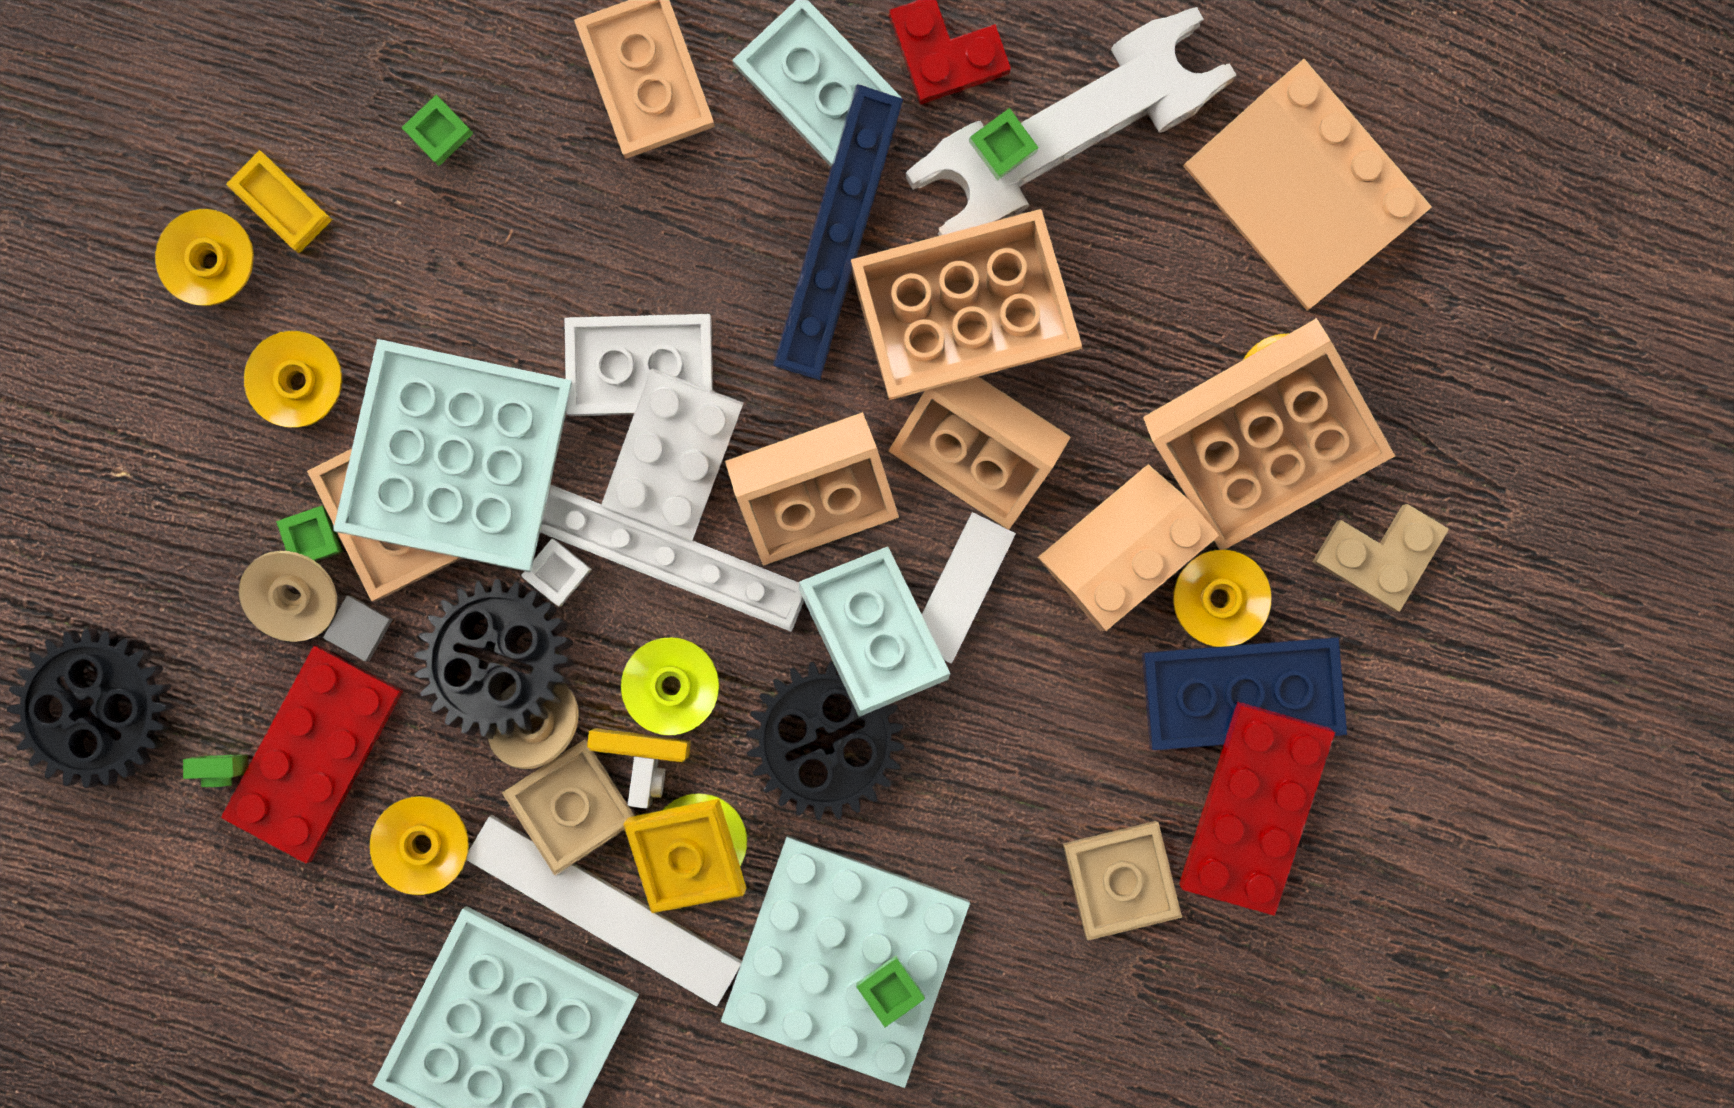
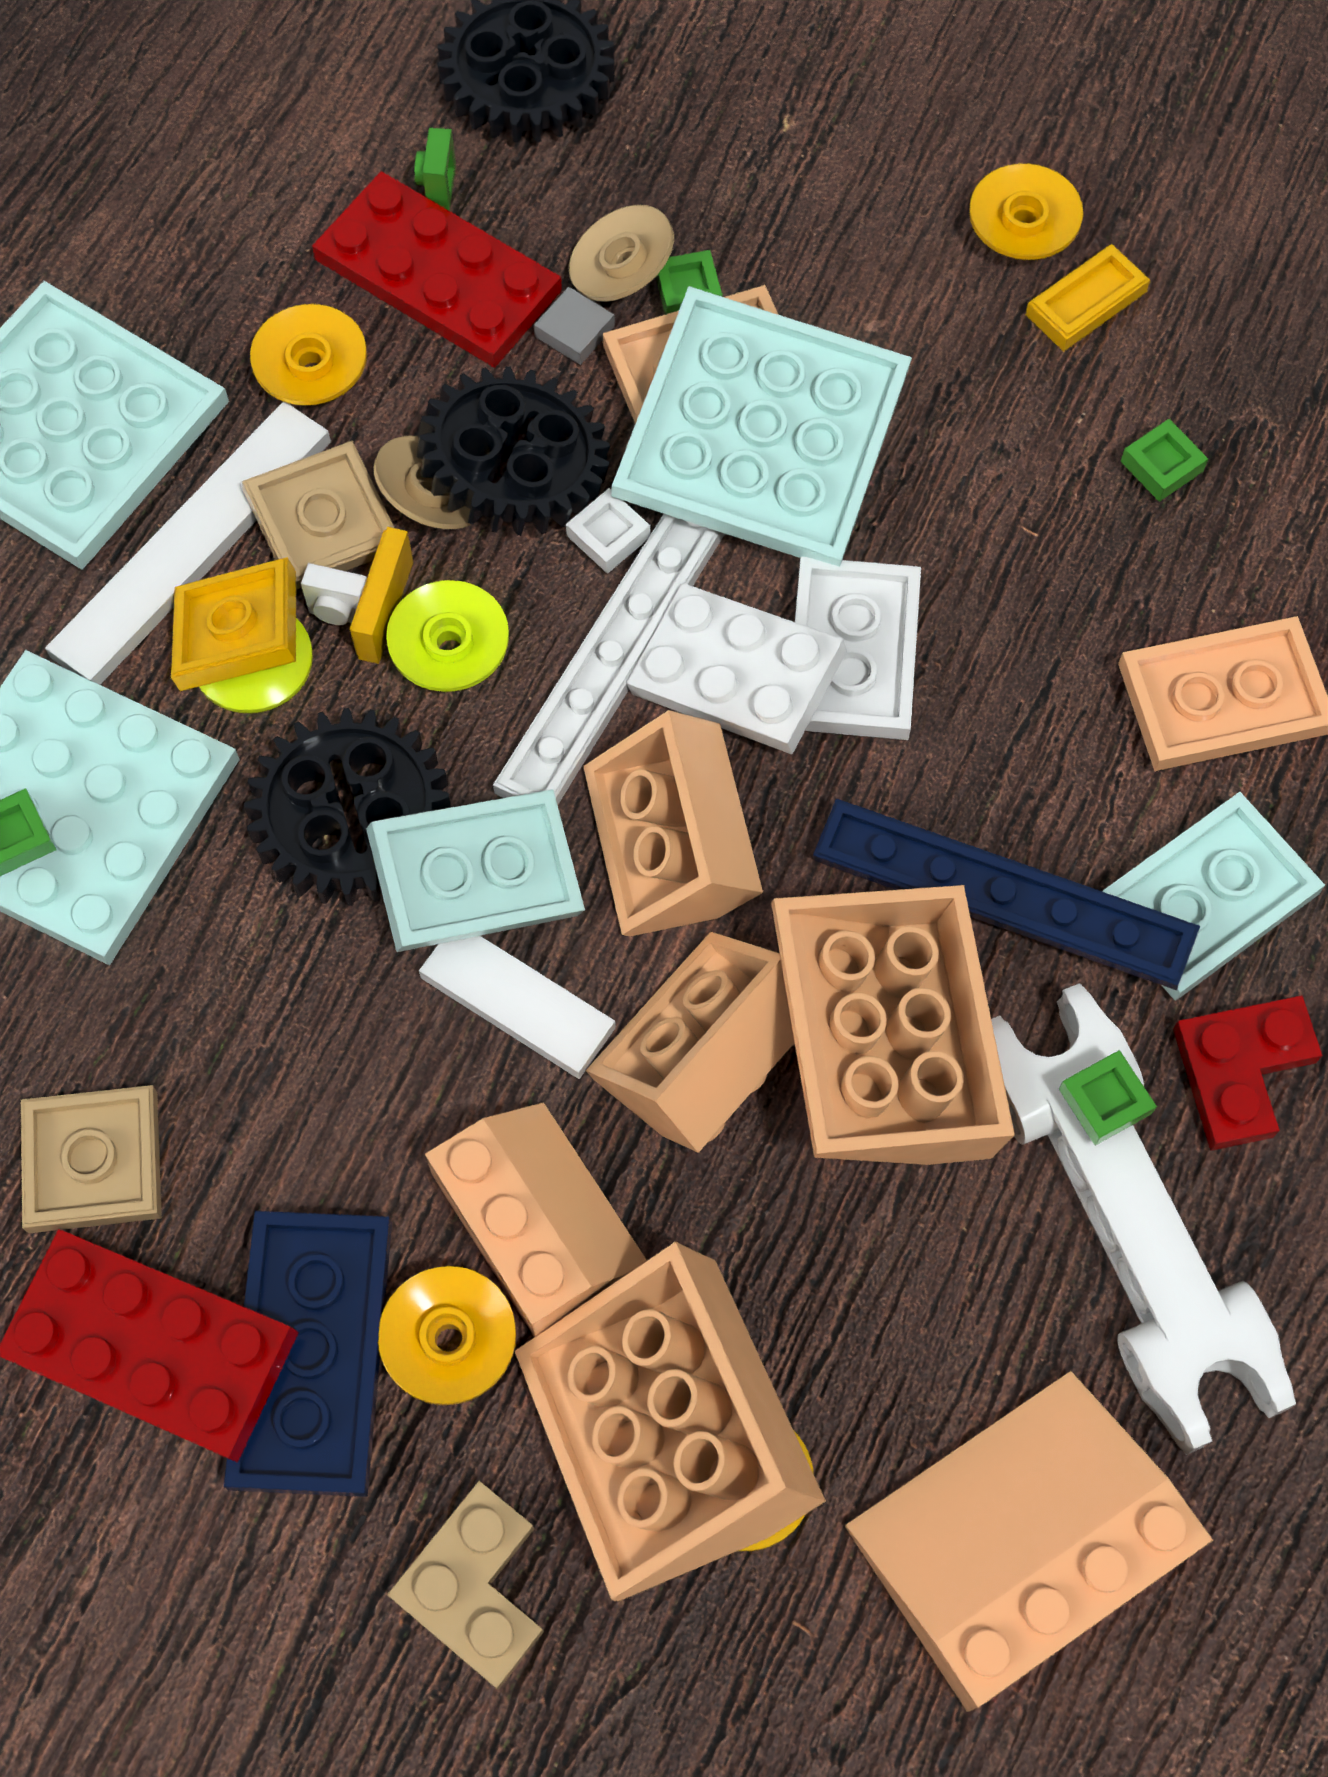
camera: 100 degrees right, 20 degrees down
yellow dish [244,331,342,428] -> none

